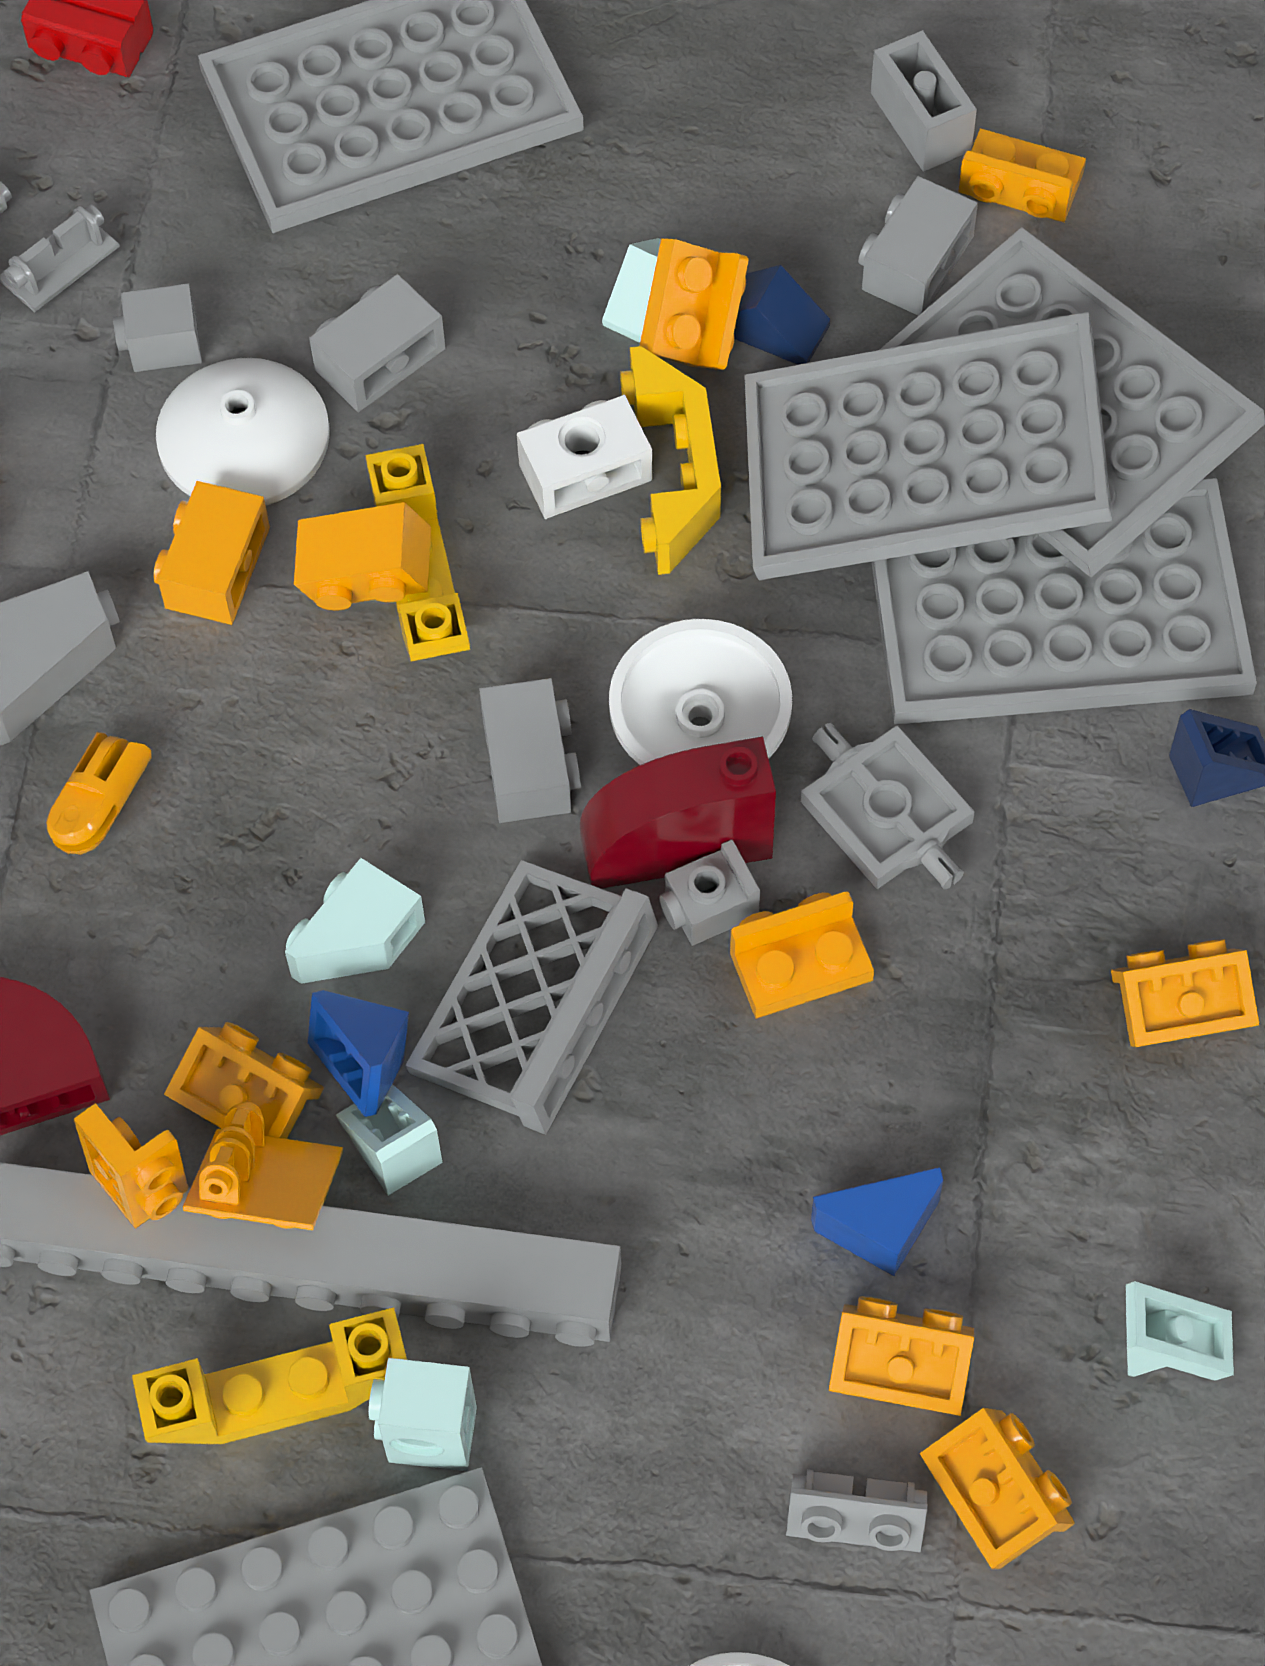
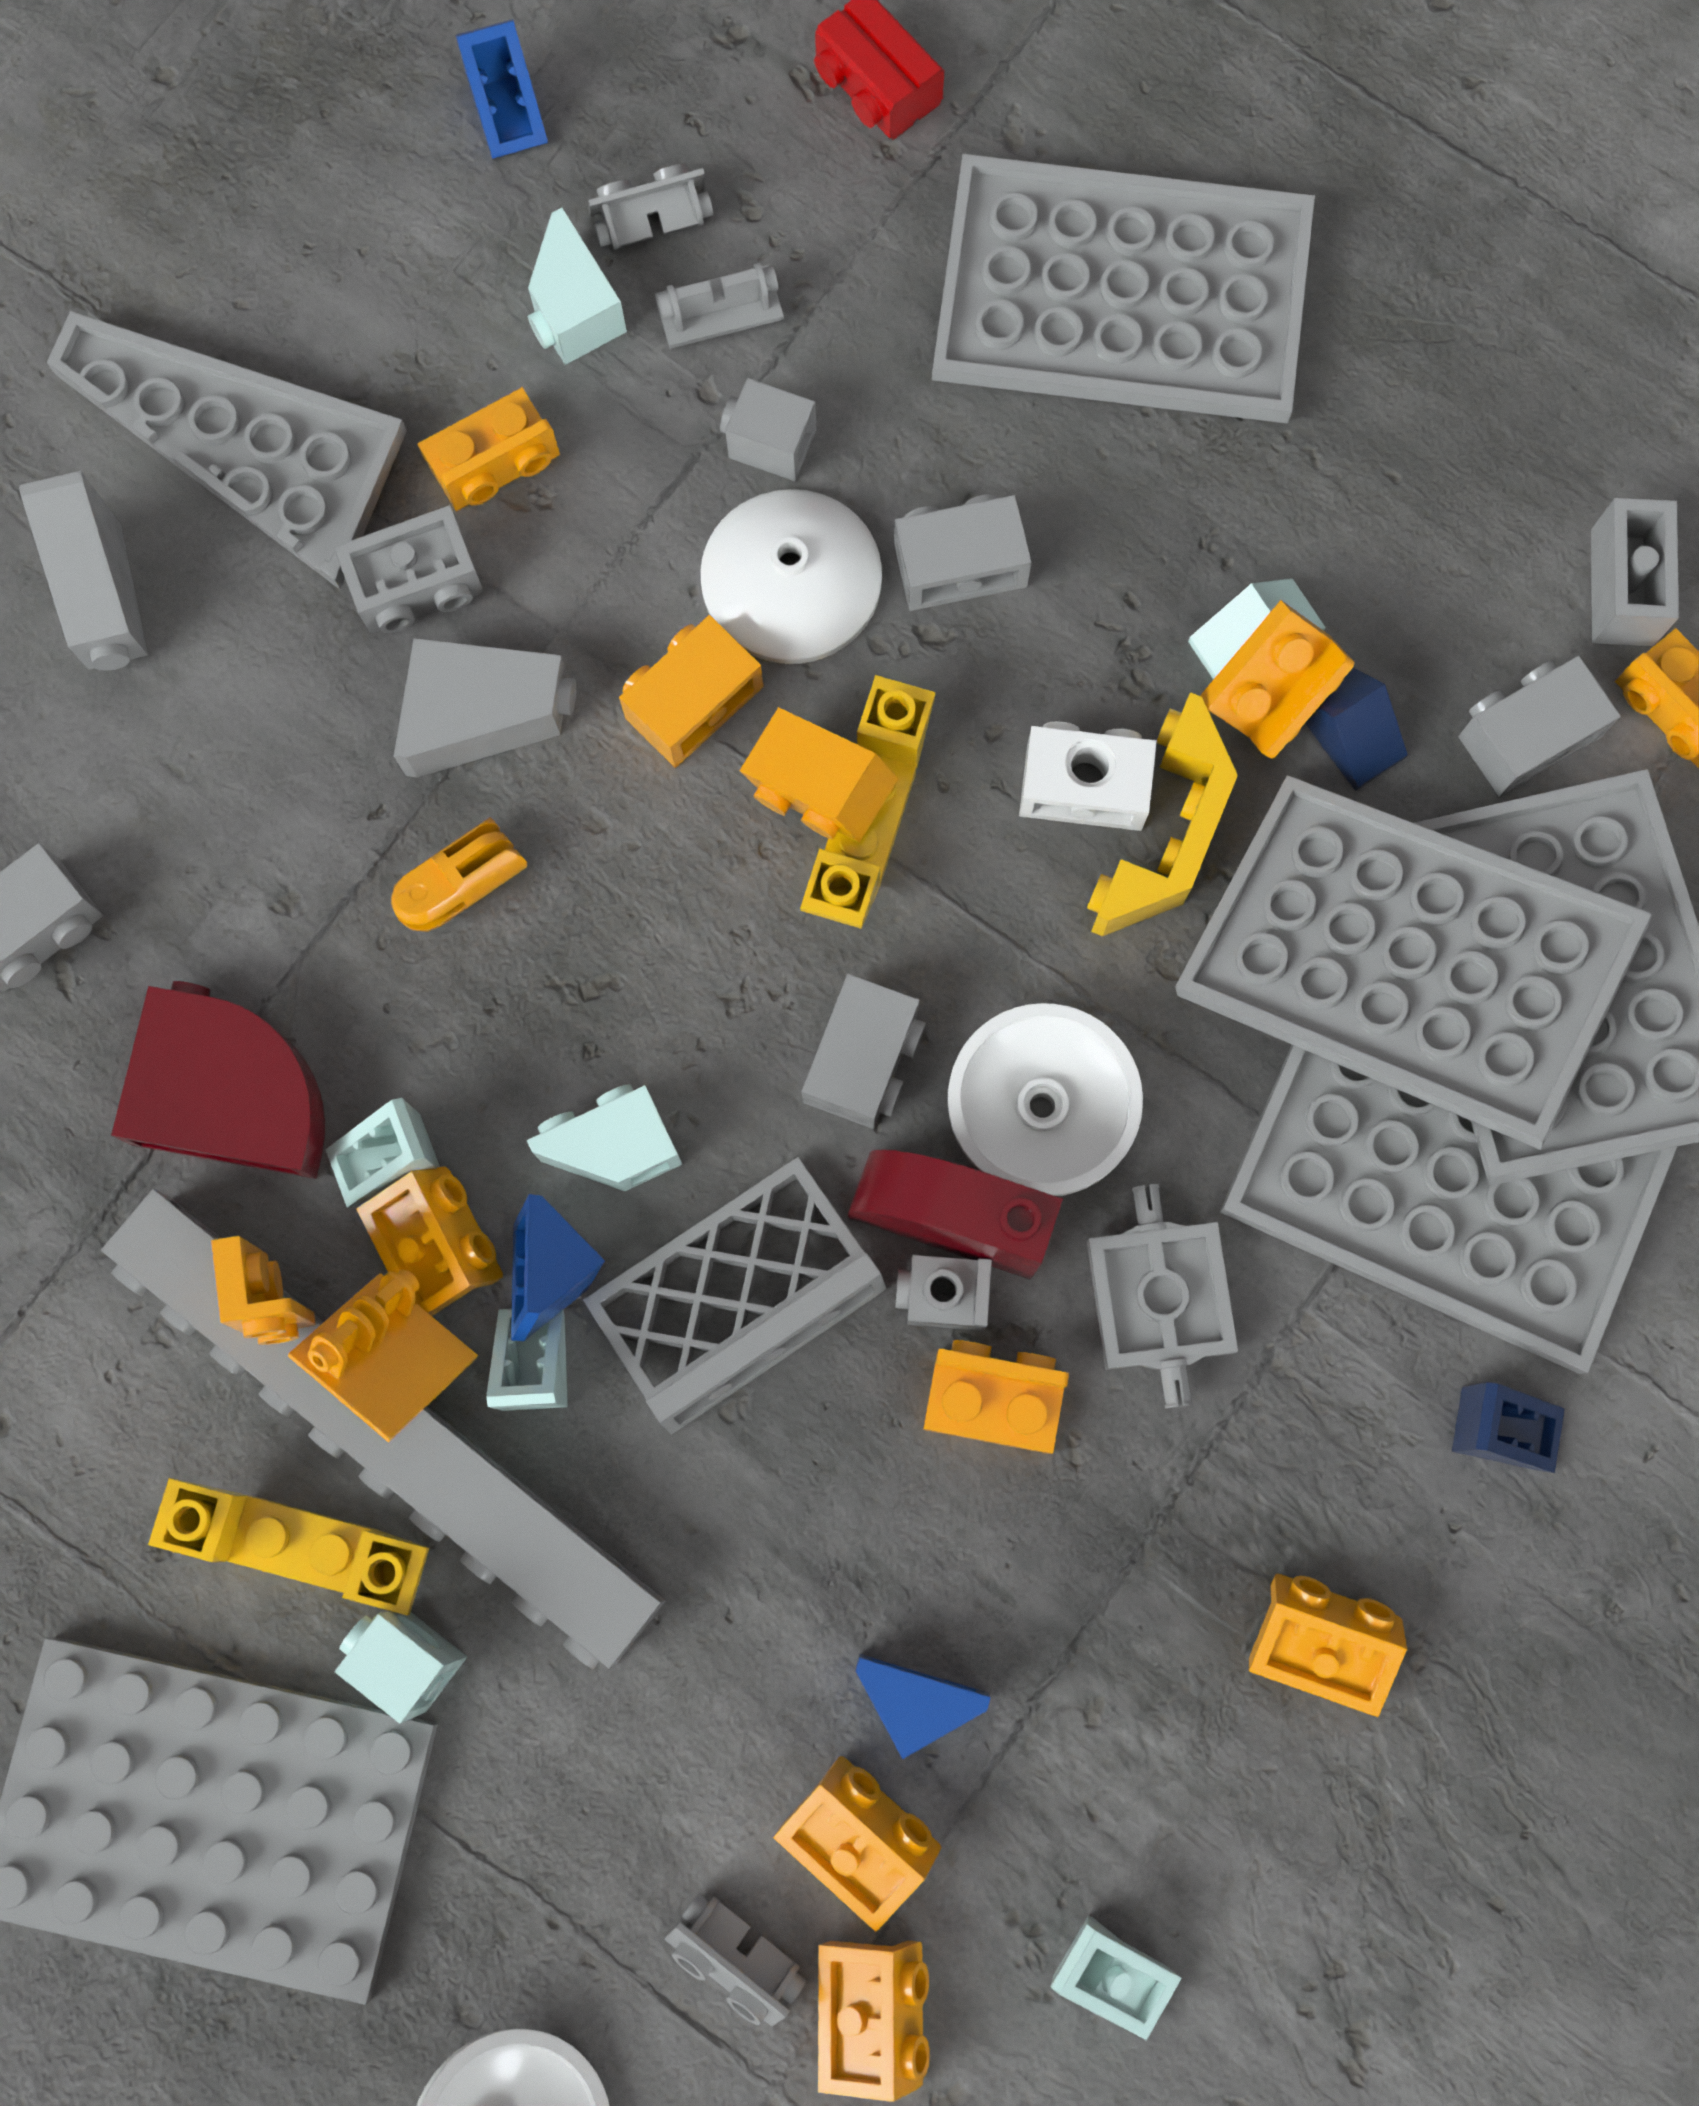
camera: 30 degrees right, 15 degrees up
none -> light aqua slope [325,1098,440,1208]

